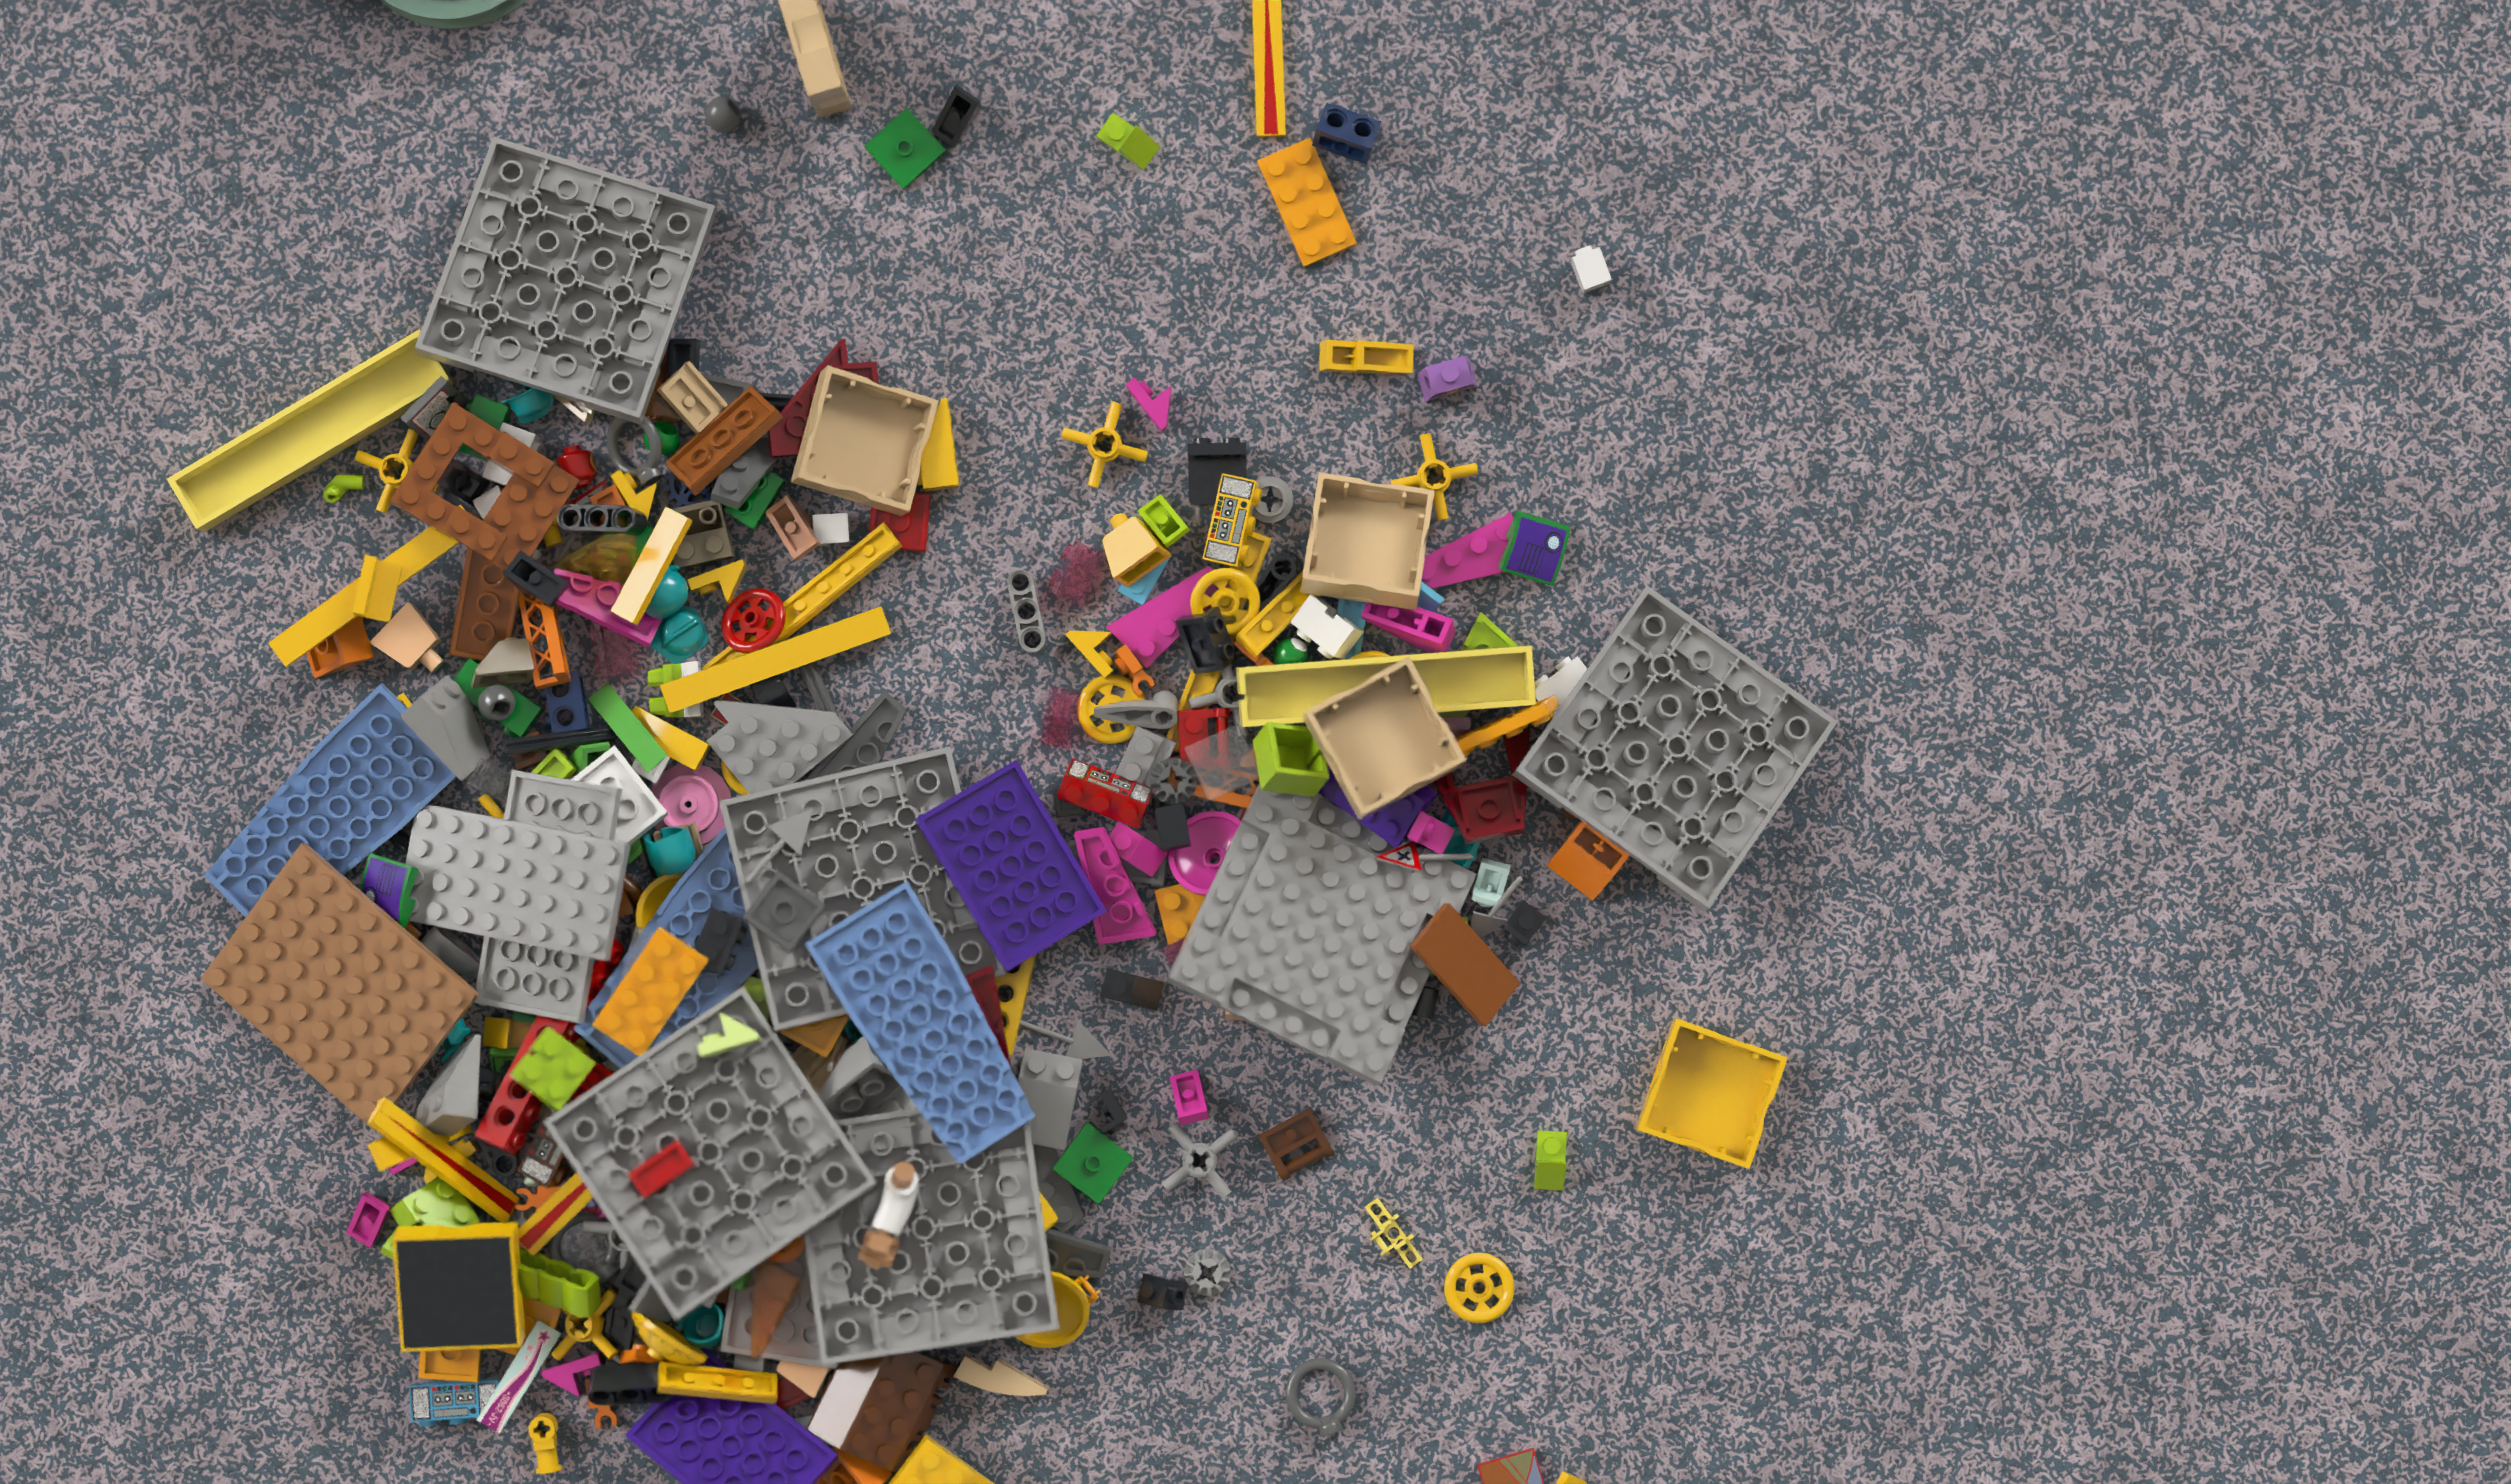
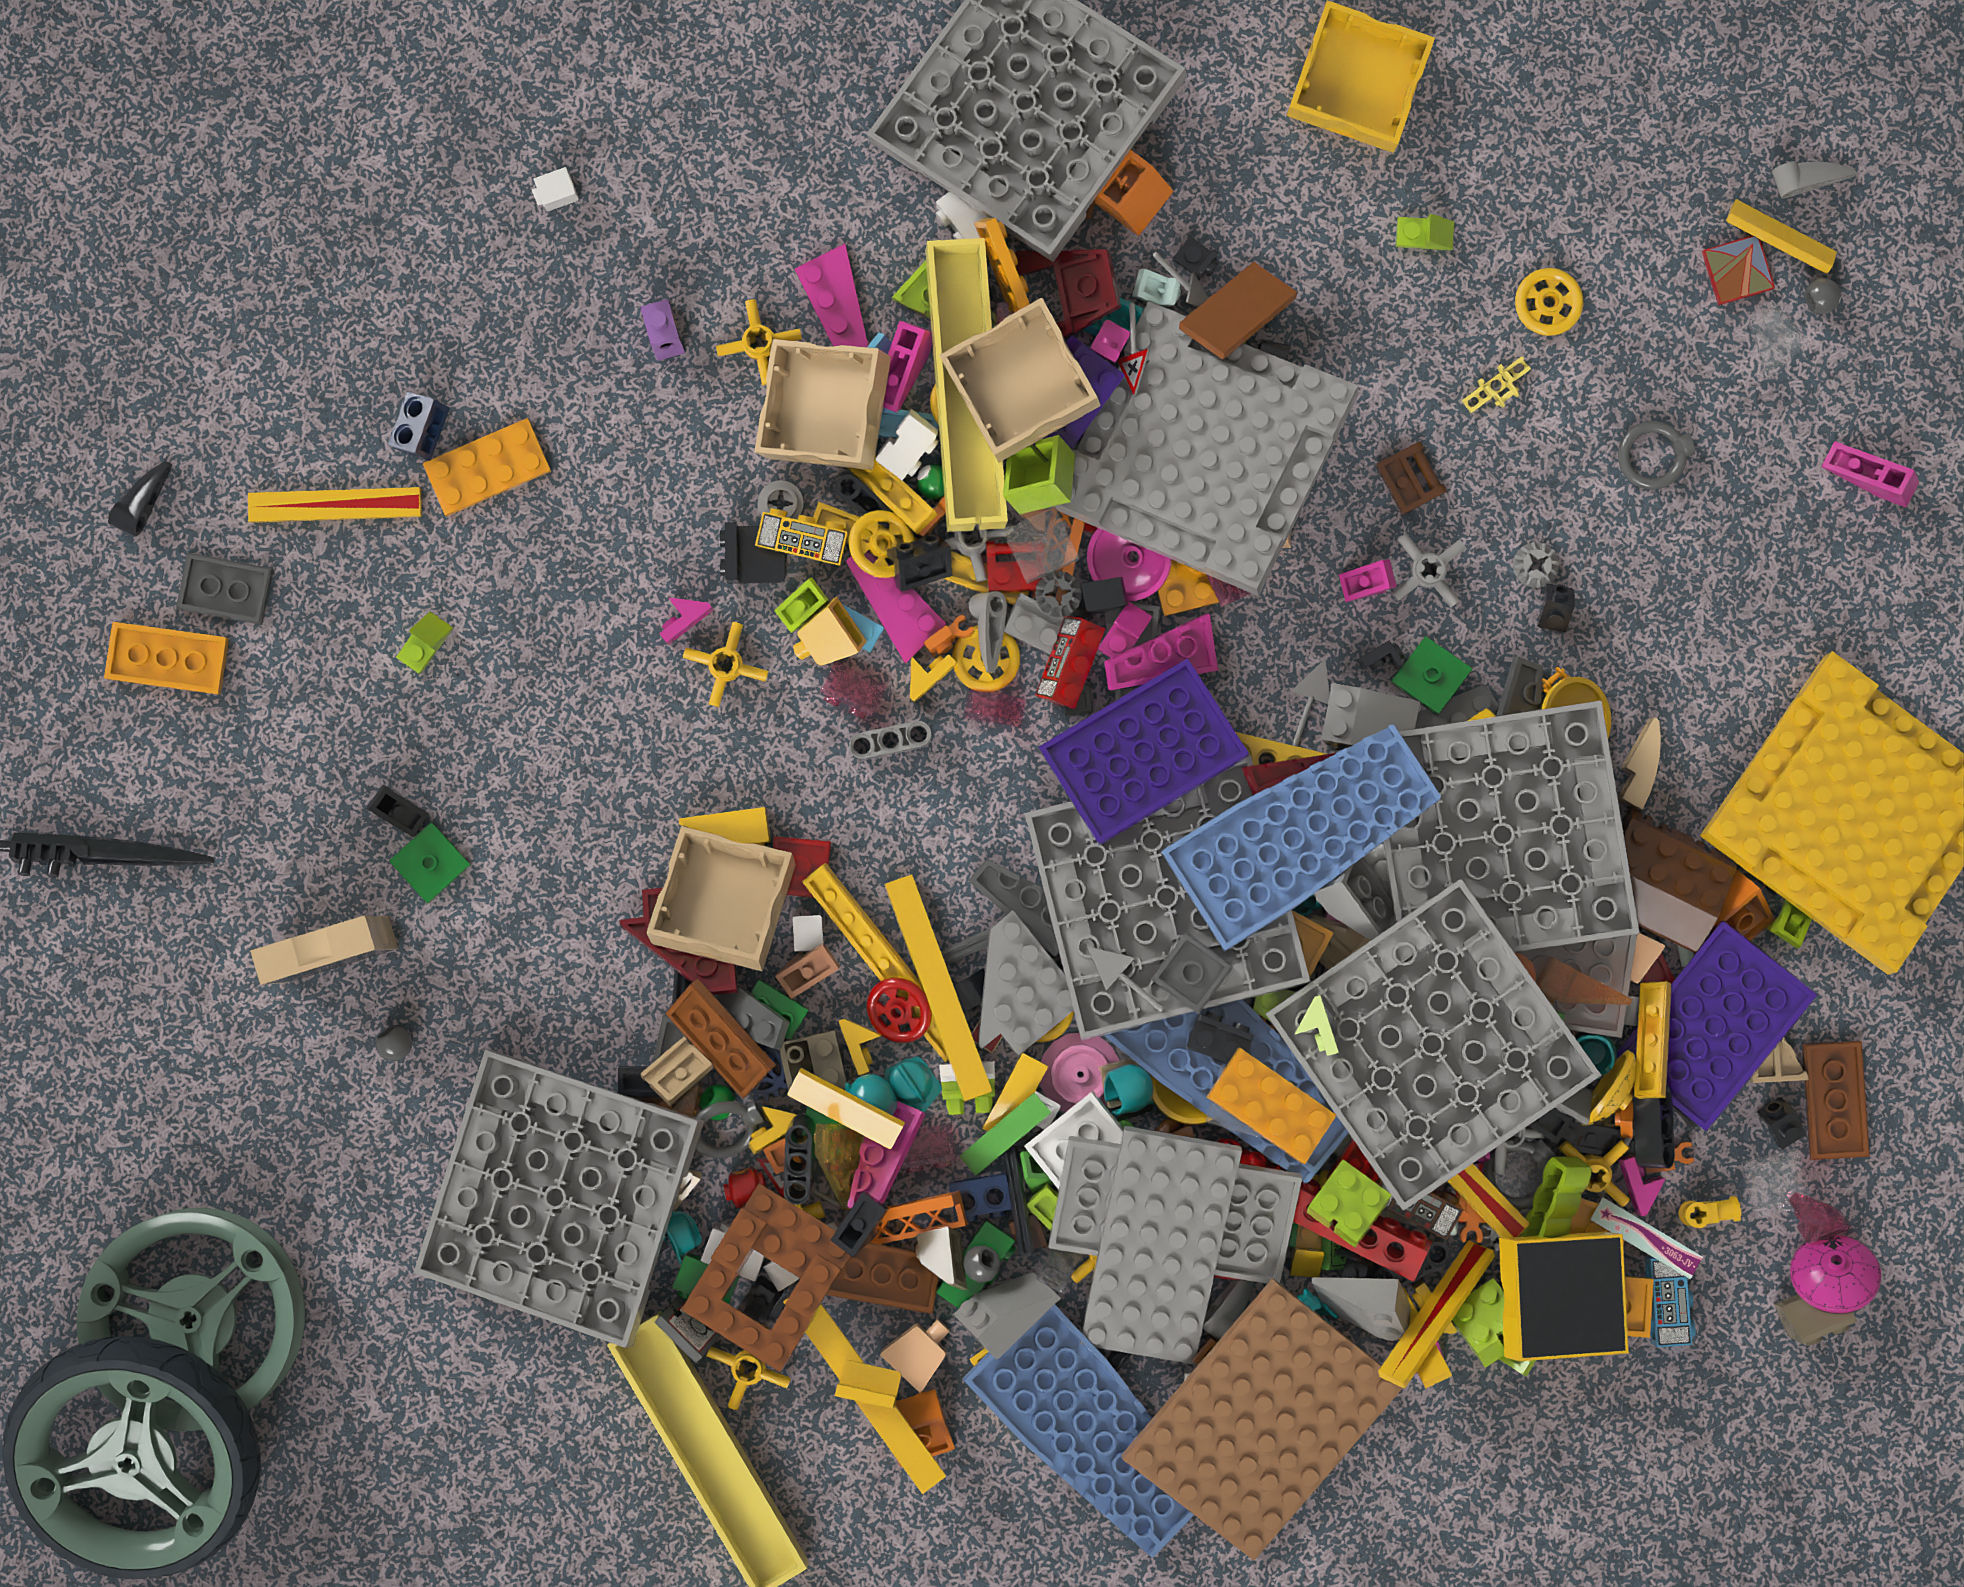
camera: 90 degrees left, 0 degrees up
lime arm [323,474,365,503] -> none
dark pink slope [346,1191,393,1248] -> none
slope [361,853,419,928] -> none
red tile [628,1140,695,1199] -> none
piece [859,1162,918,1269] -> none
black slope [1100,968,1164,1011] -> none
yellow slope [1319,340,1414,374] -> none
slope [1498,510,1570,586] -> none

